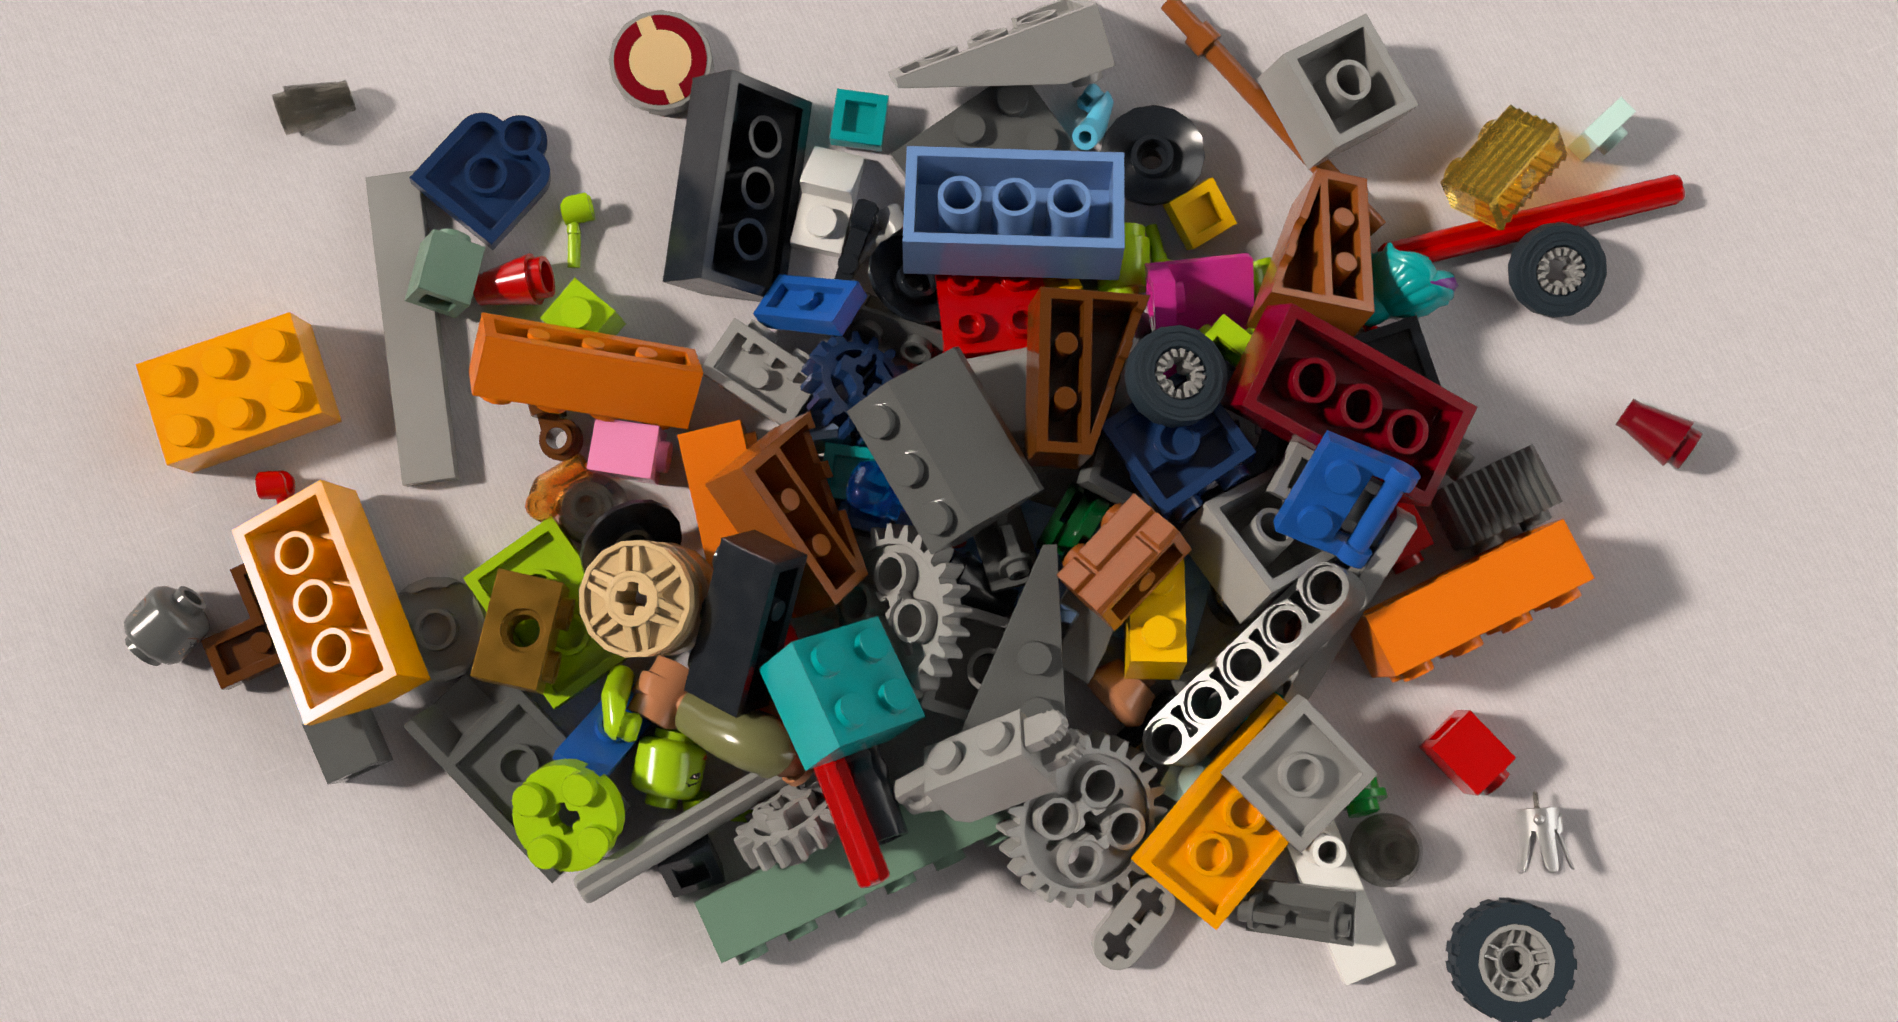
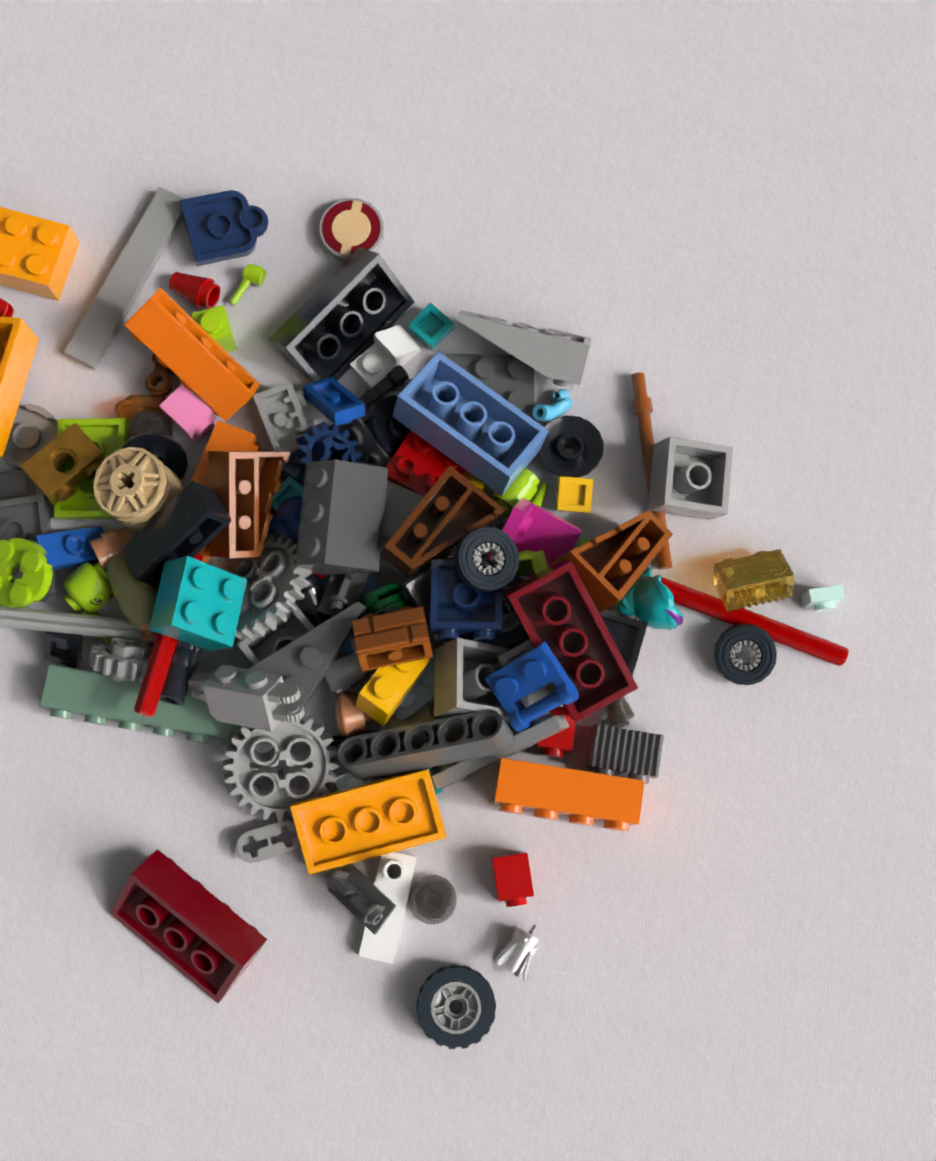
camera: 30 degrees right, 5 degrees down
clear smoke cone [272,80,357,137] -> none
sand green brick [404,228,485,318] -> none
lime arm [601,665,643,742] -> none
light grey plate [1220,694,1378,853] -> none
green plate [1343,777,1388,818] -> none
dark red cone [1615,398,1703,469] -> none

